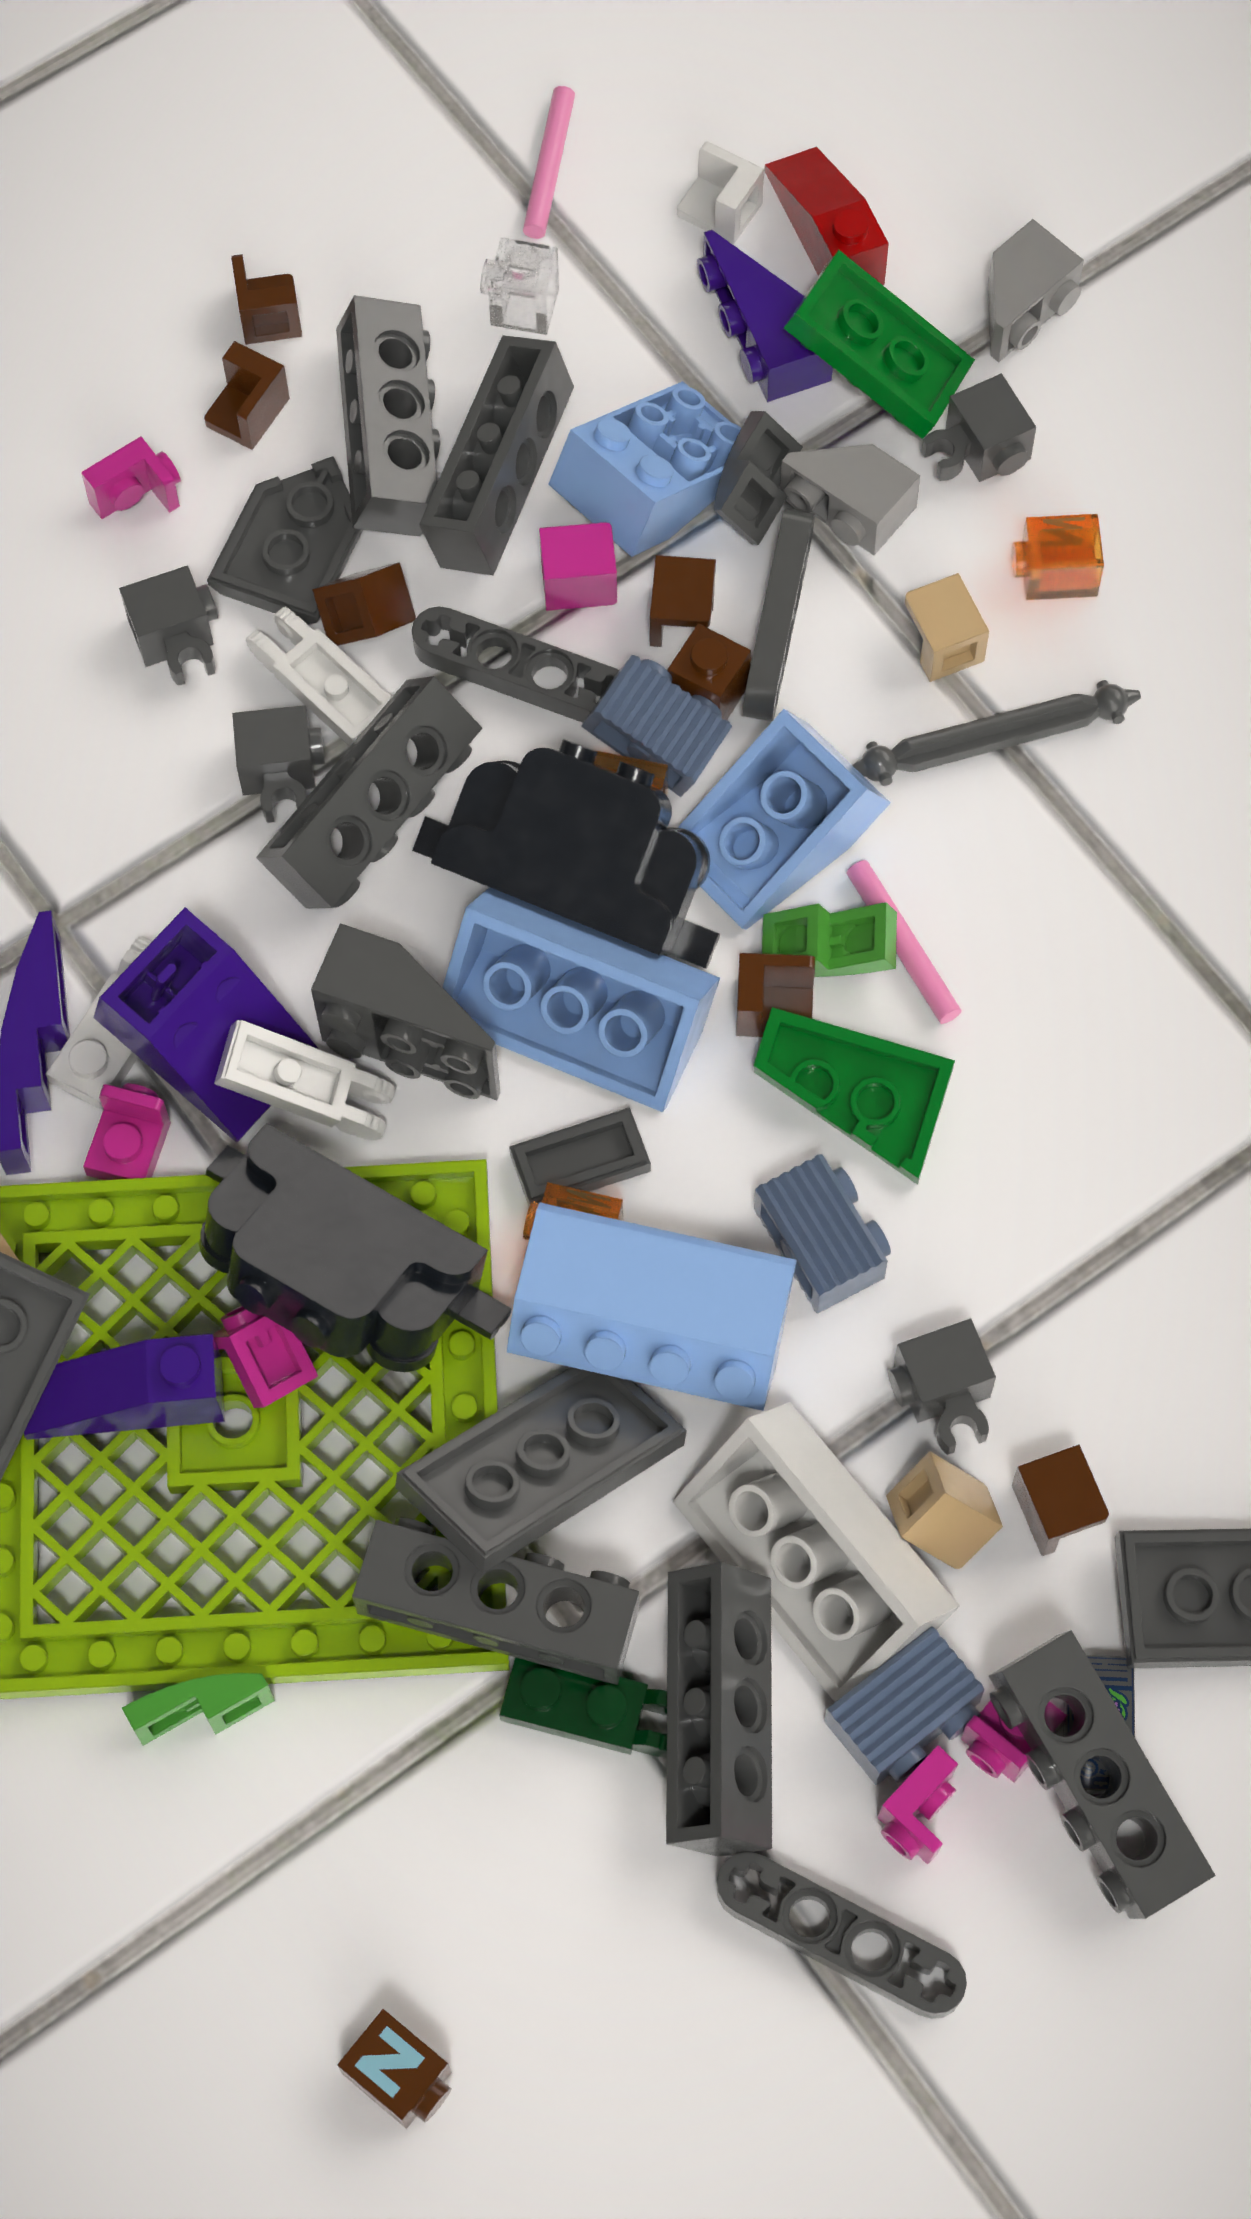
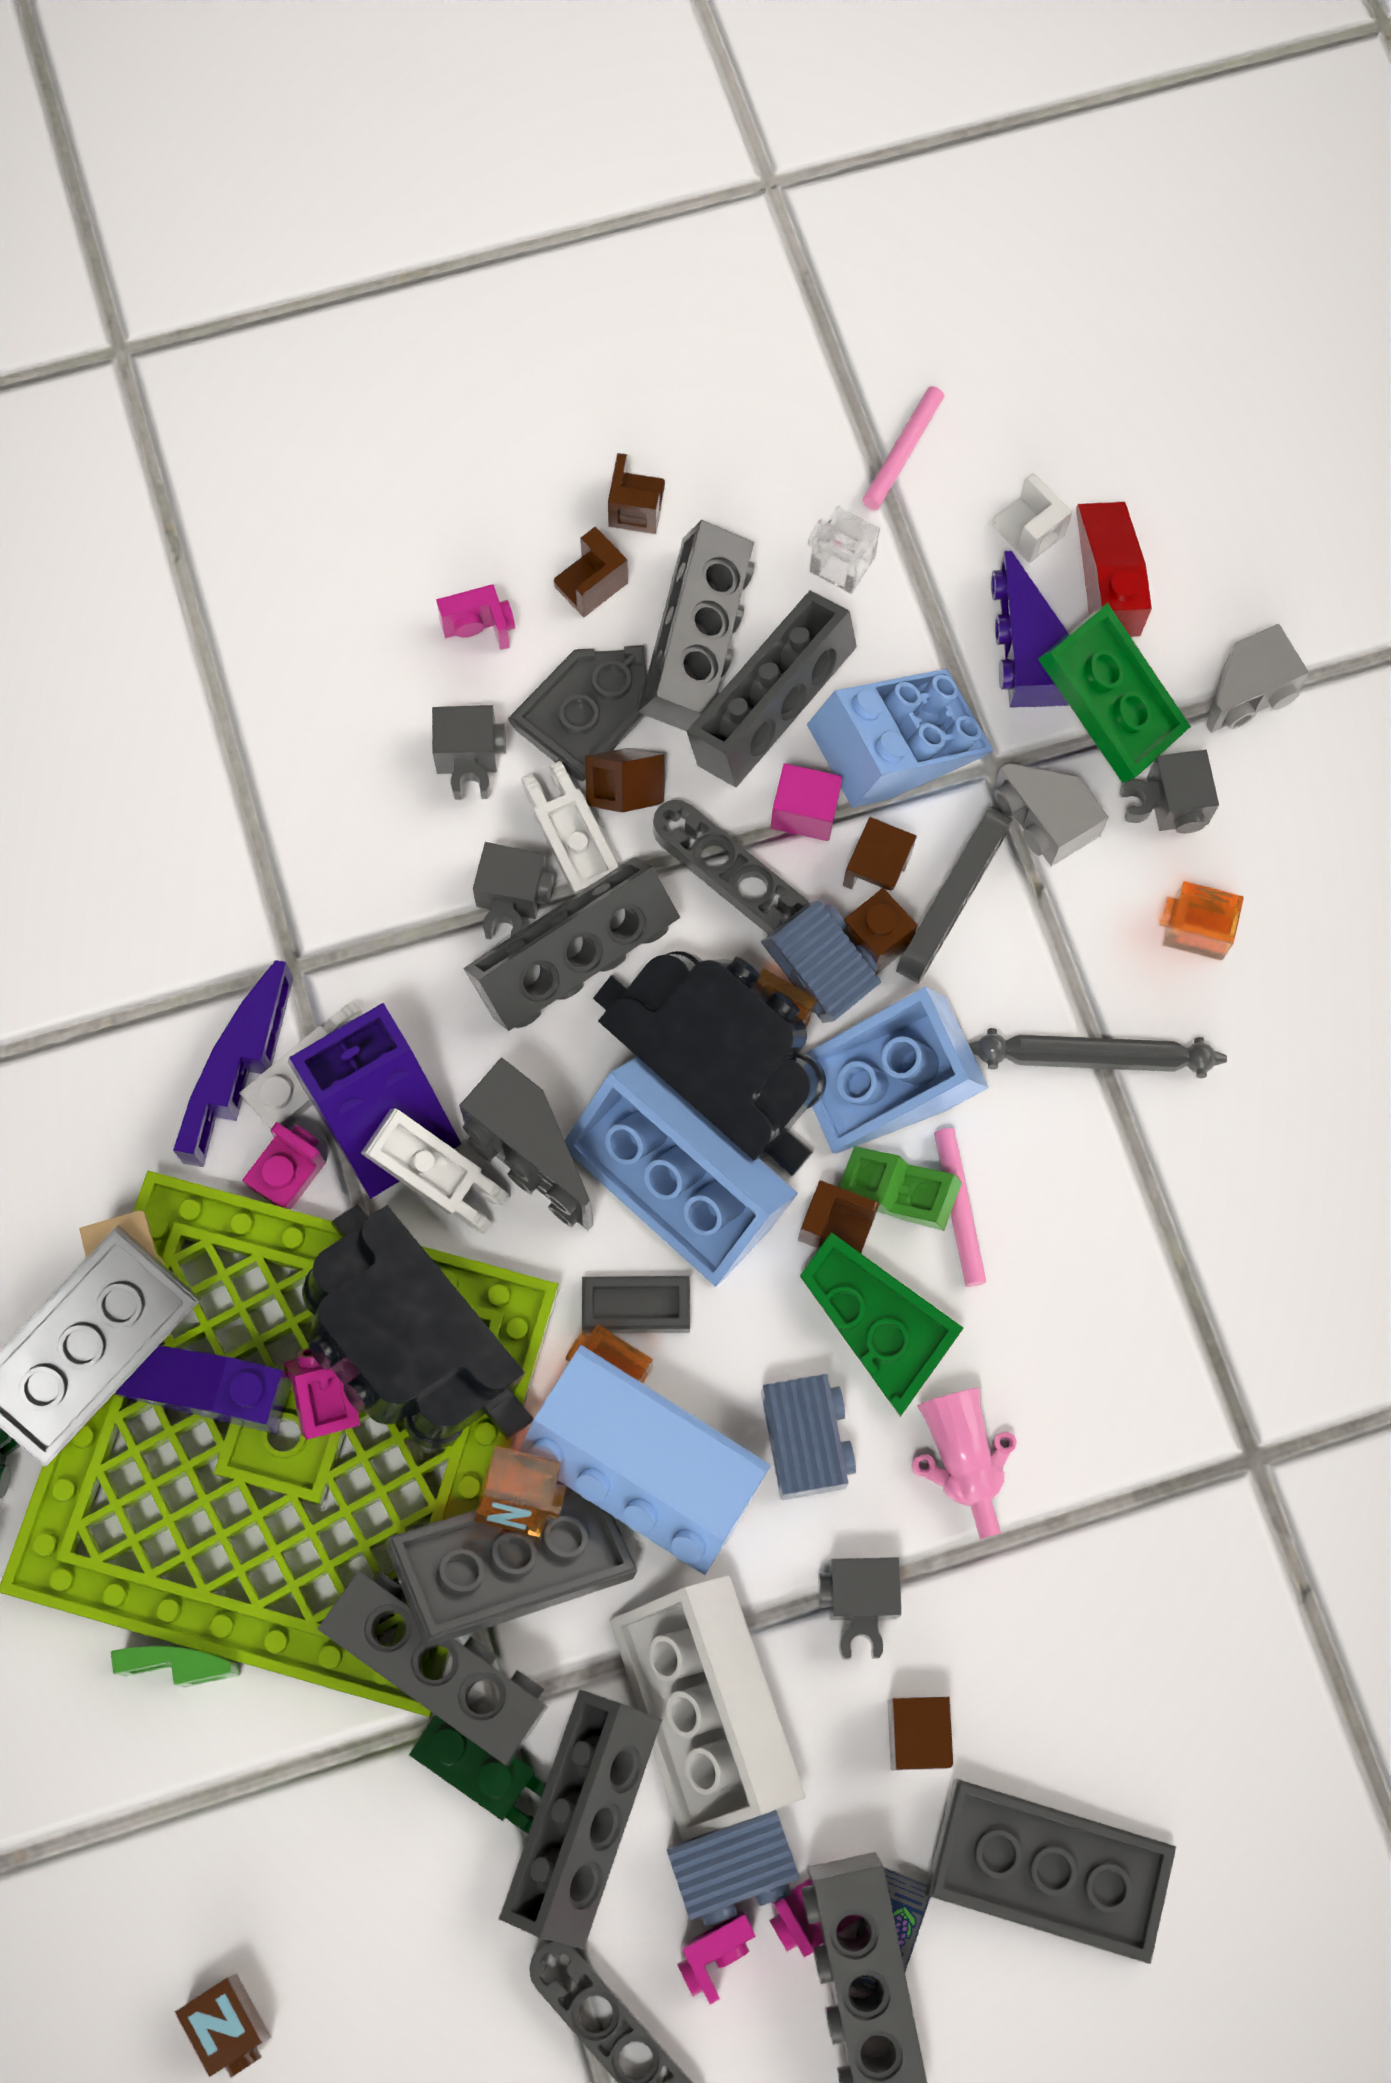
camera: 15 degrees right, 5 degrees up
dark grey slope [713,411,803,545] -> none
tan panel [886,1451,1003,1569] -> none
tan panel [905,573,990,682] -> none
none -> clear orange brick [474,1446,566,1537]
none -> bright pink piece [911,1388,1016,1539]

